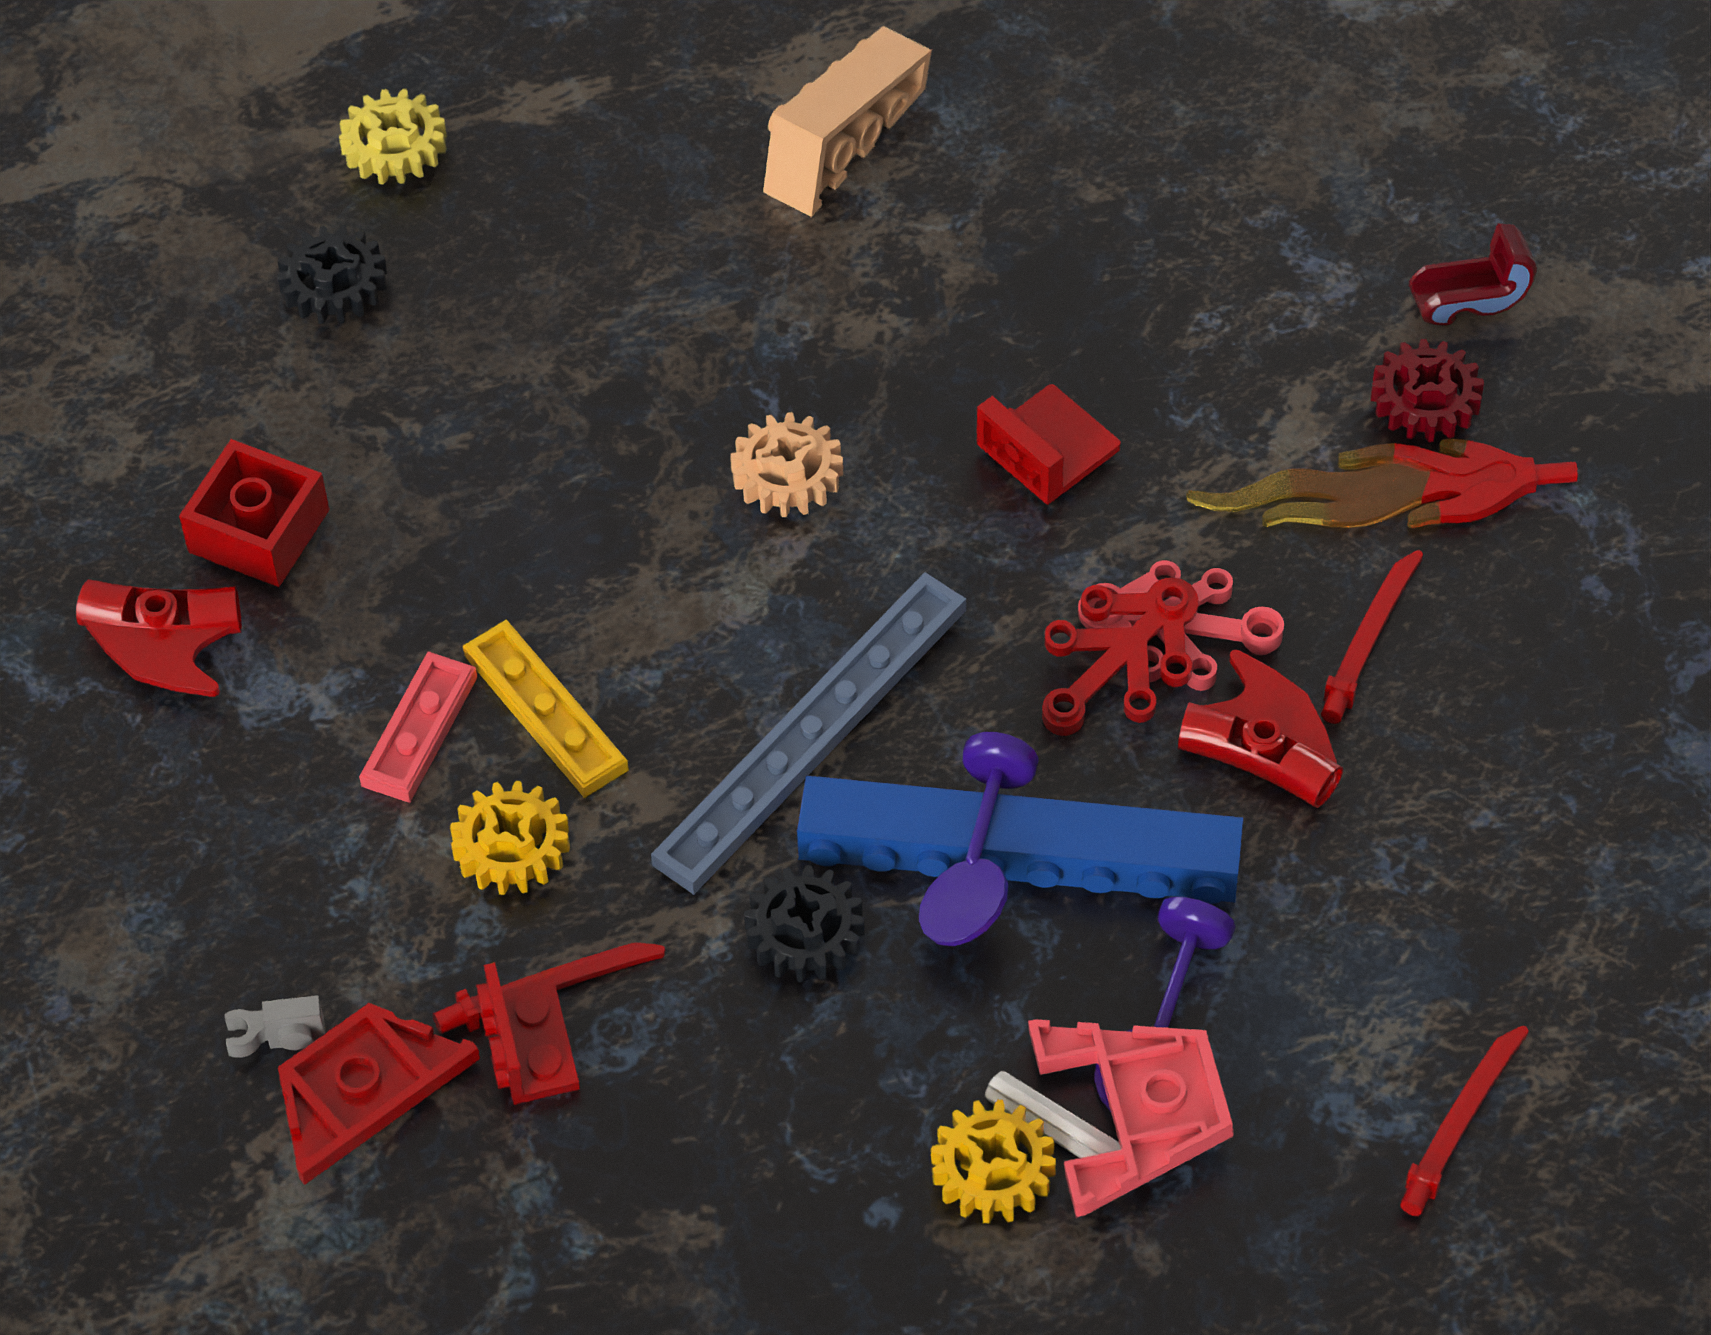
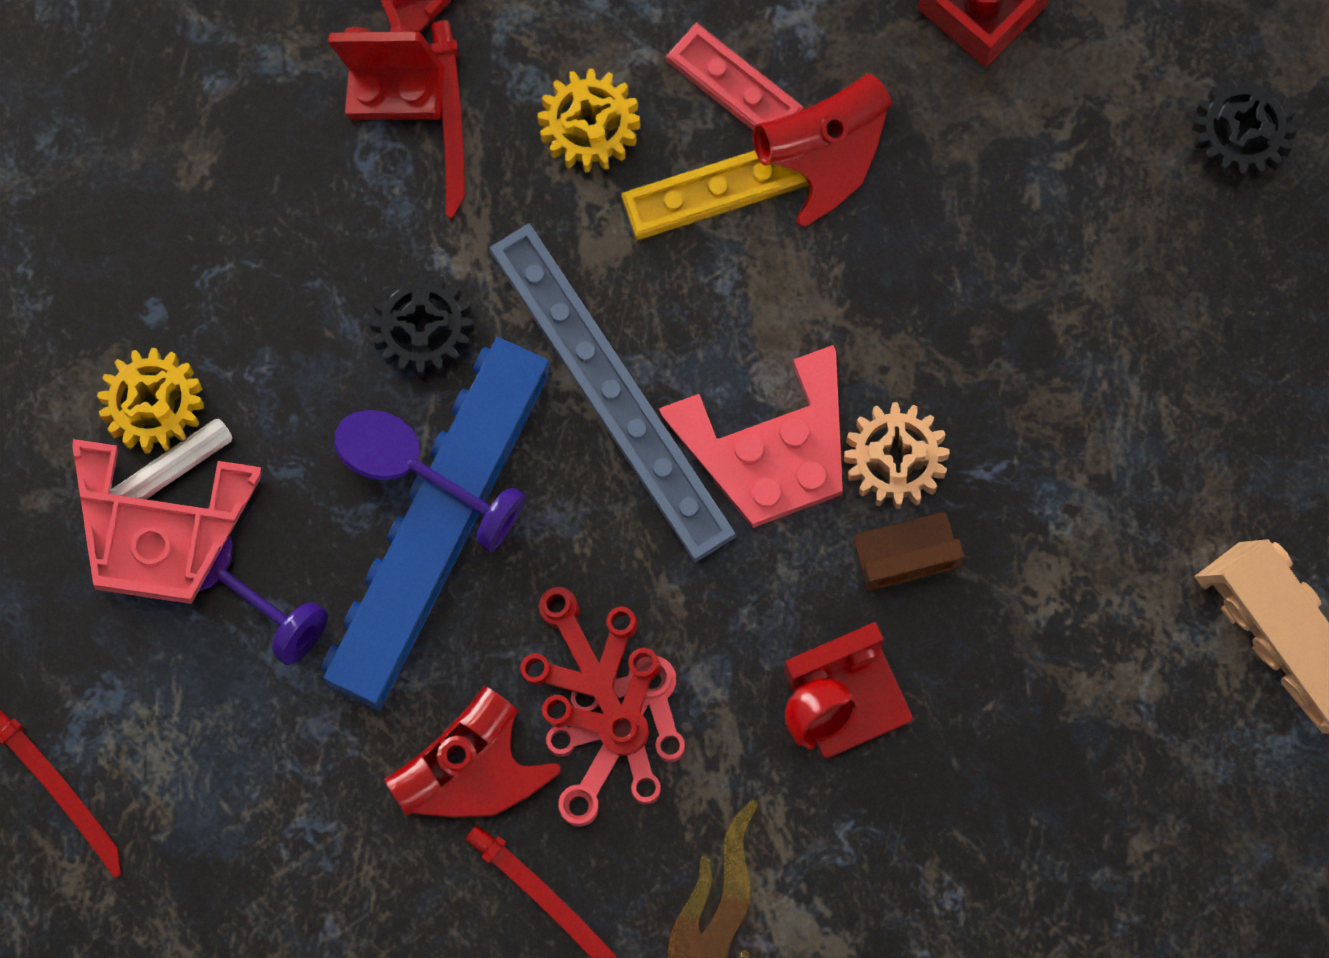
camera: 110 degrees right, 20 degrees up
none -> coral wing [659,345,843,528]
none -> red pin [753,74,892,227]
none -> red hair [785,679,859,750]
none -> reddish brown panel [854,512,964,592]

